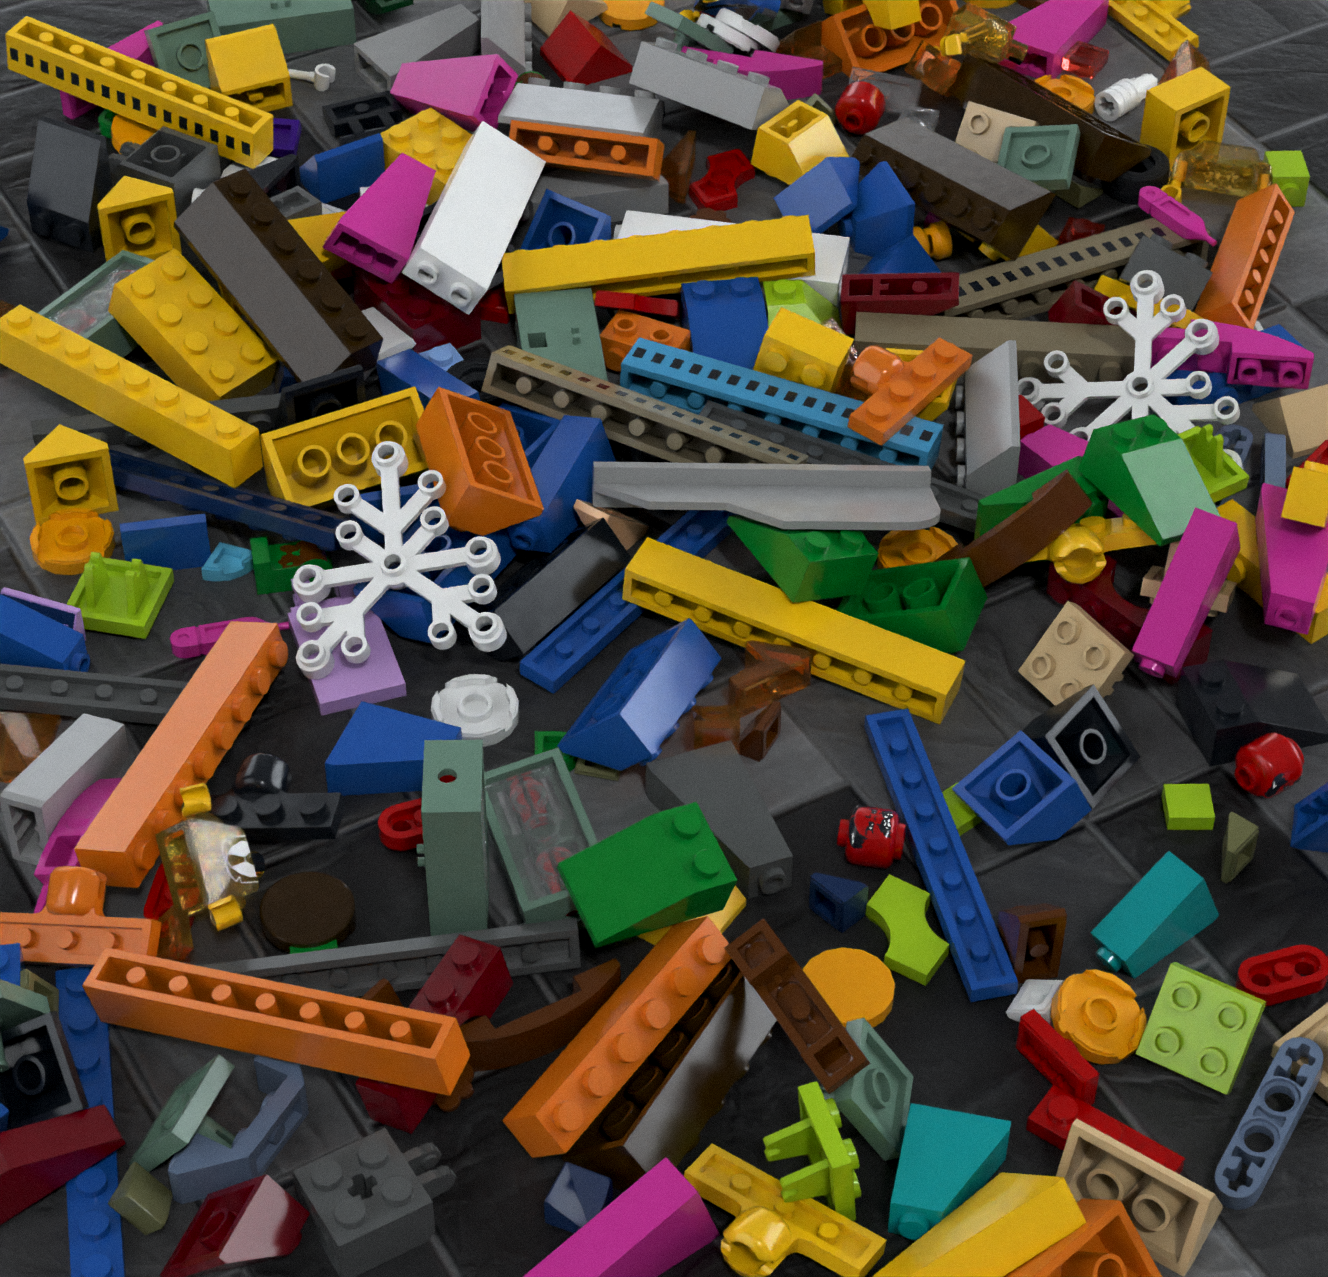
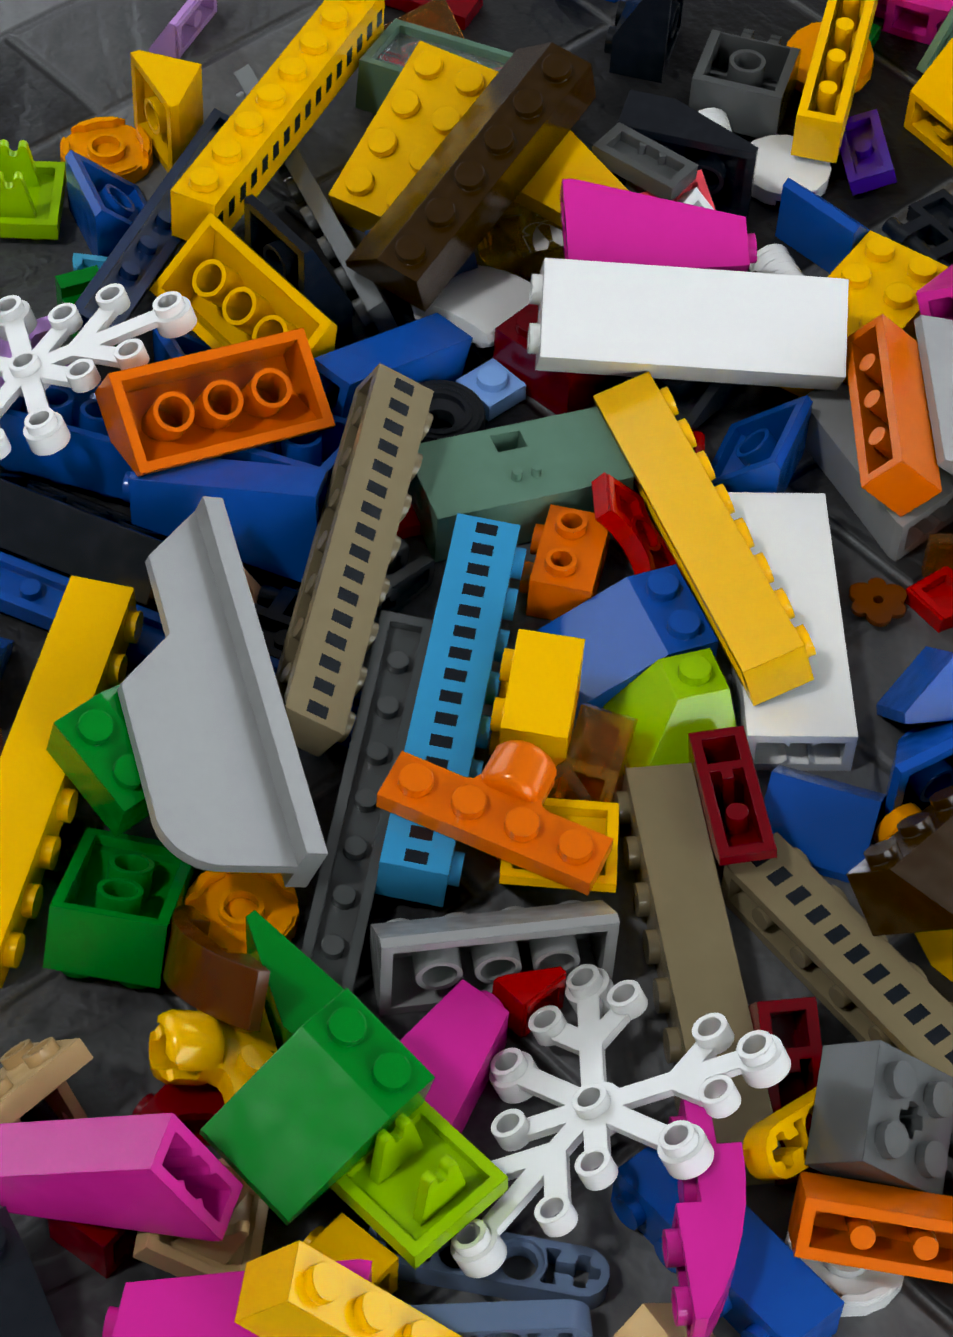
camera: 75 degrees right, 5 degrees up
yellow slope [97,175,182,262] -> none

